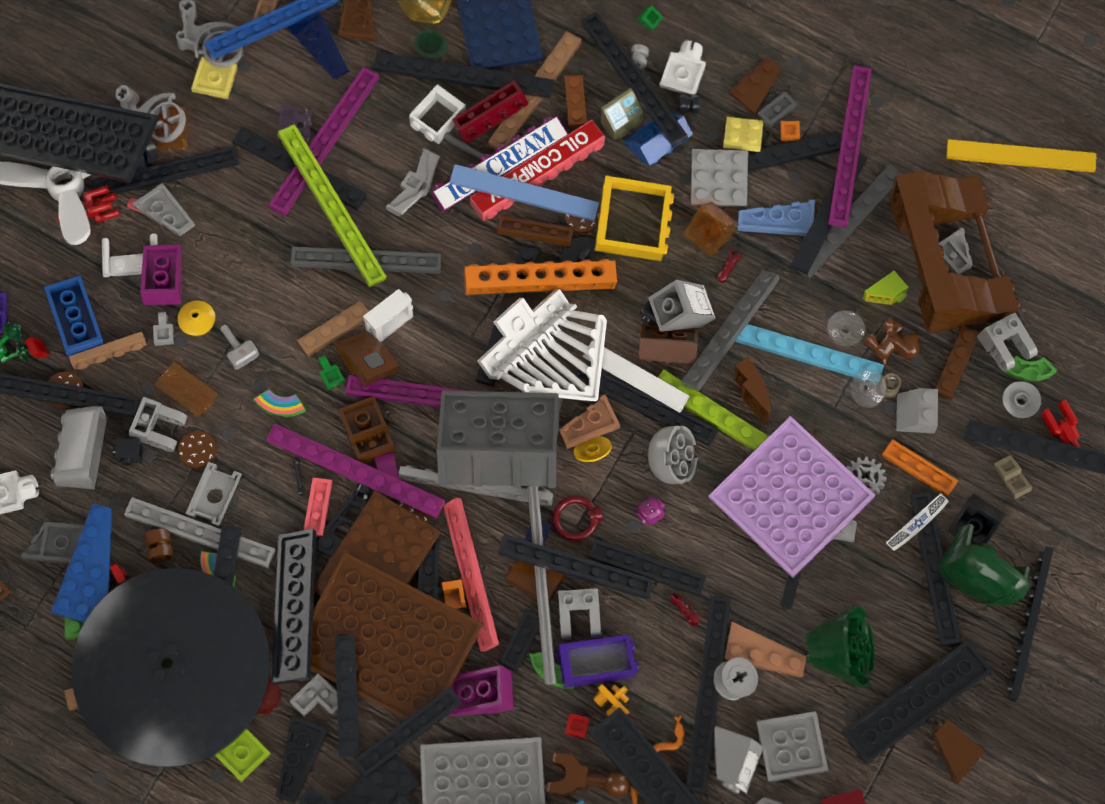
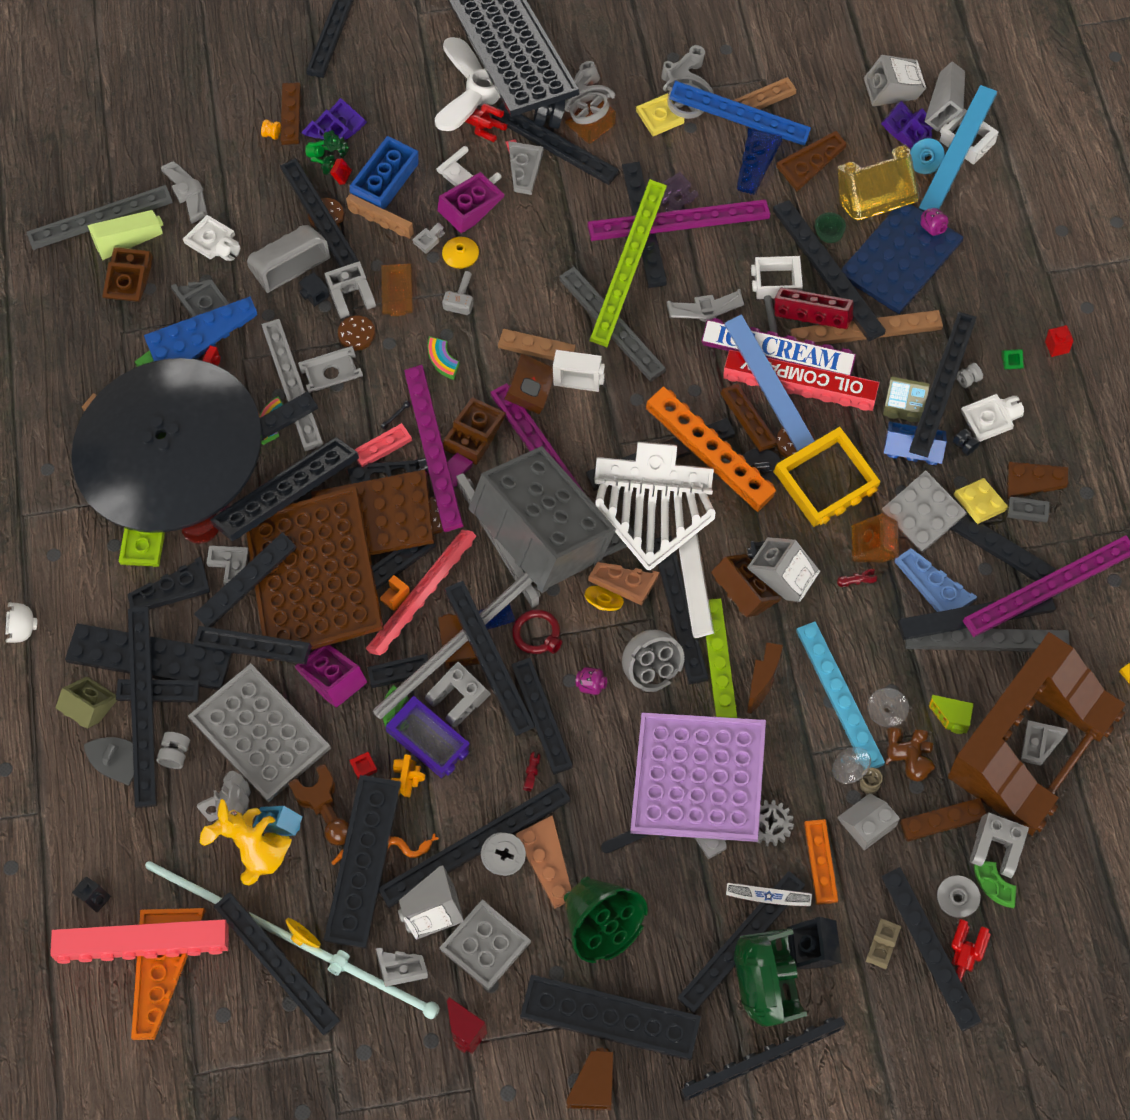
camera: 50 degrees right, 5 degrees down
reddish brown wheel [144,529,174,563] -> none
green plate [318,355,345,391] -> none
dark orange plate [565,75,587,128] -> none
dark grey plate [681,270,780,391] -> none
orange plate [780,121,800,141] -> none

